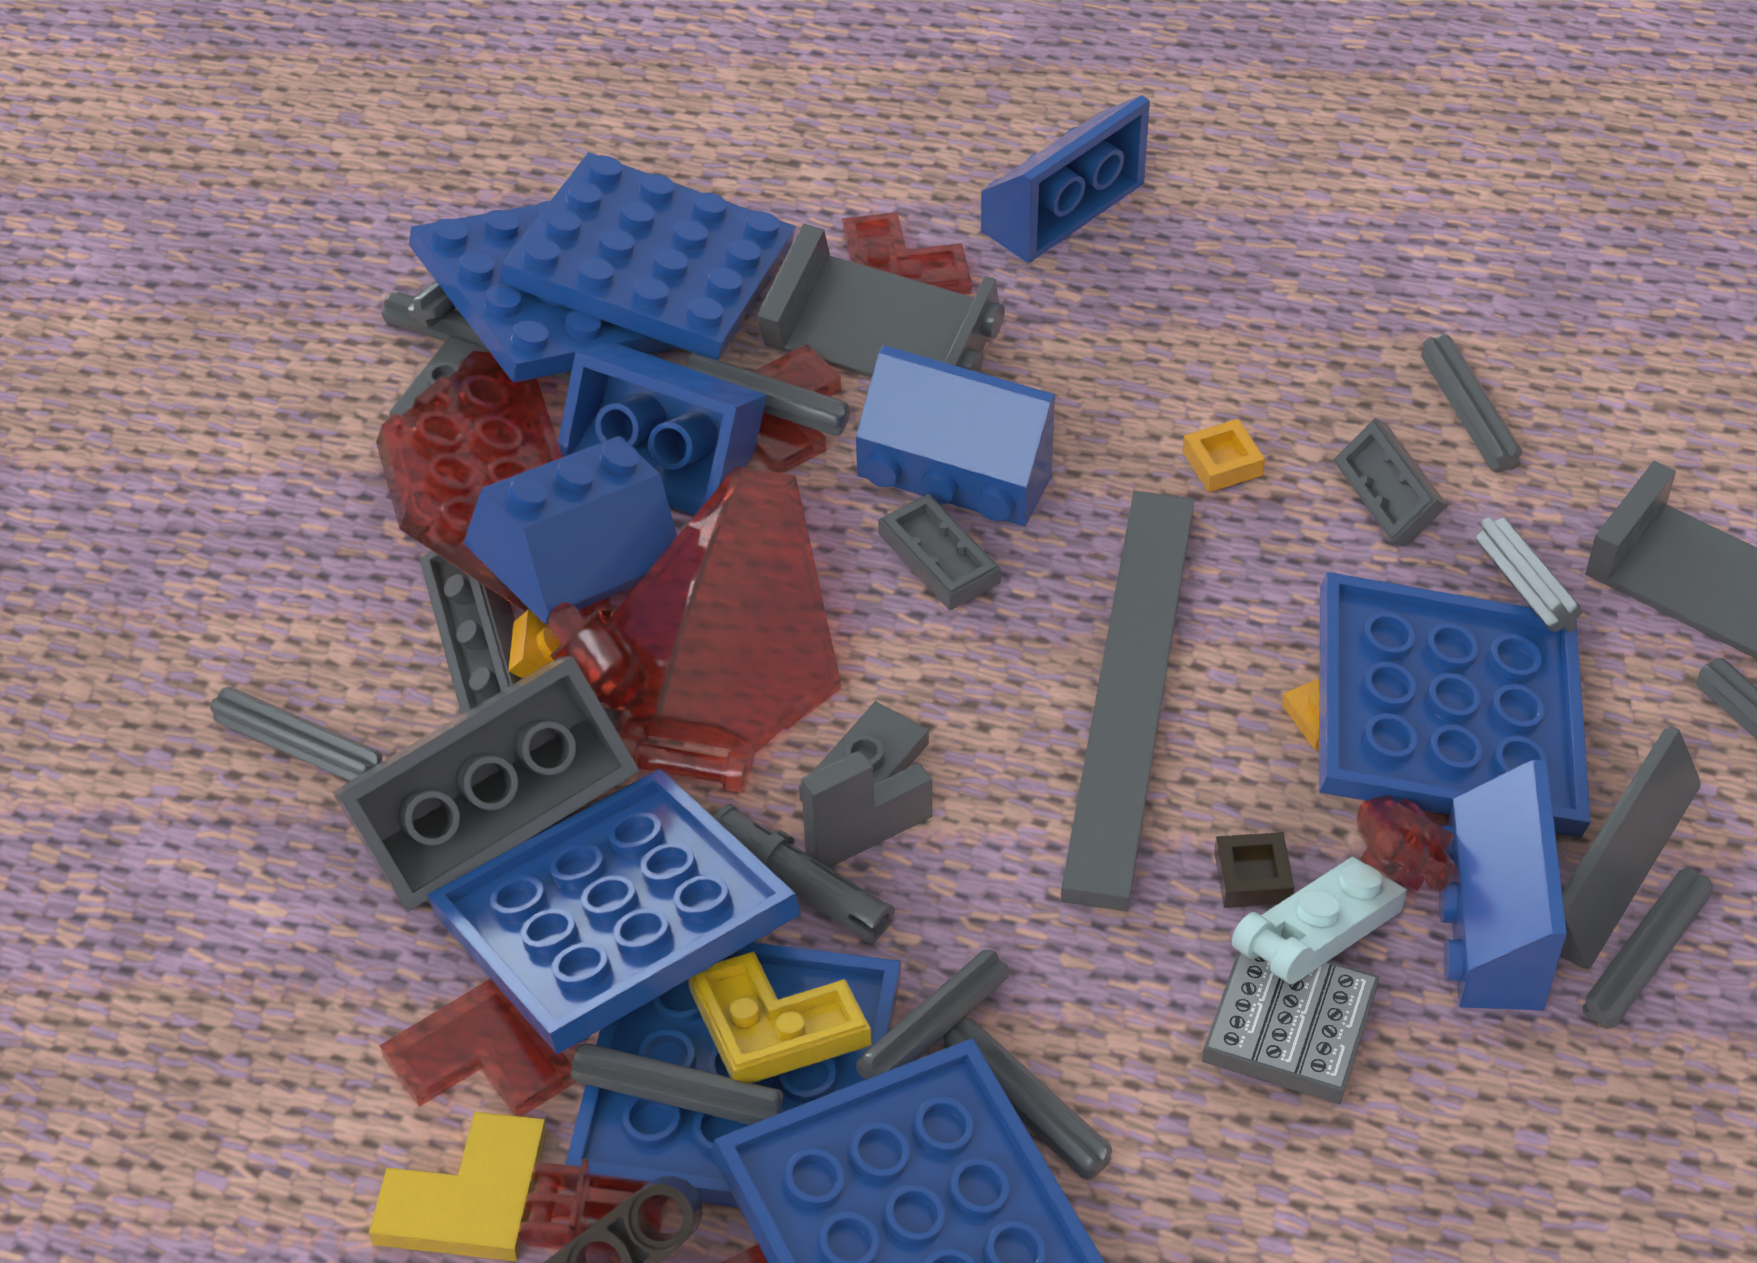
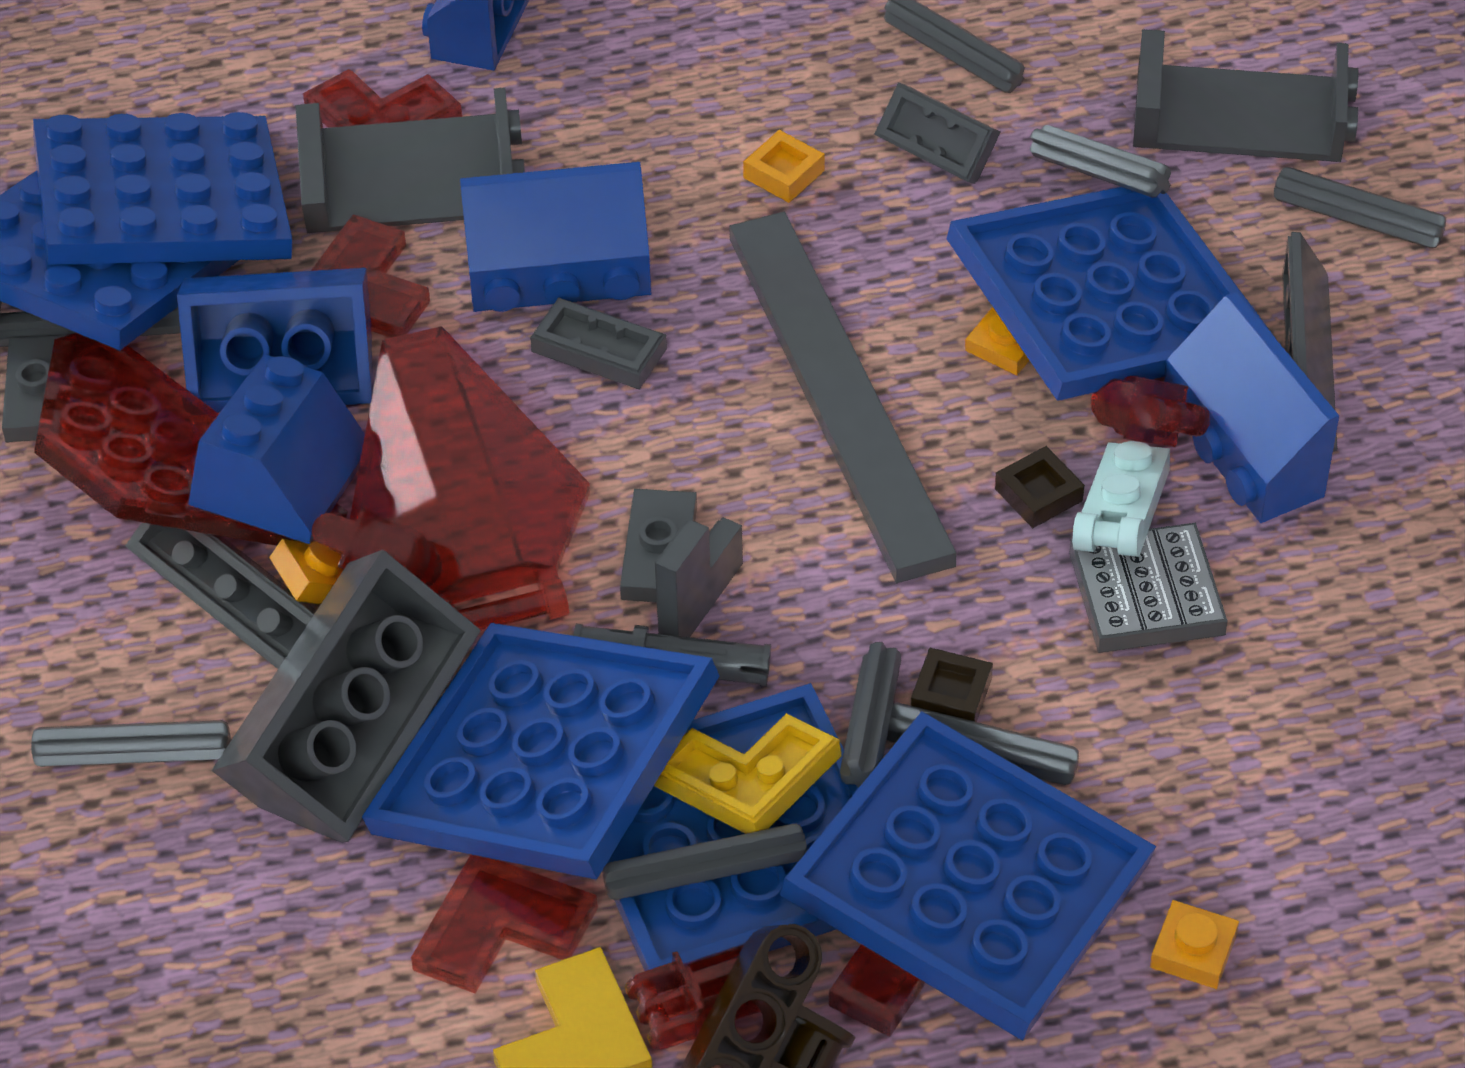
camera: 30 degrees left, 0 degrees up
dark grey axle [684,354,850,436] -> none
dark grey axle [1583,868,1713,1029] -> none
none -> dark brown plate [911,647,993,722]

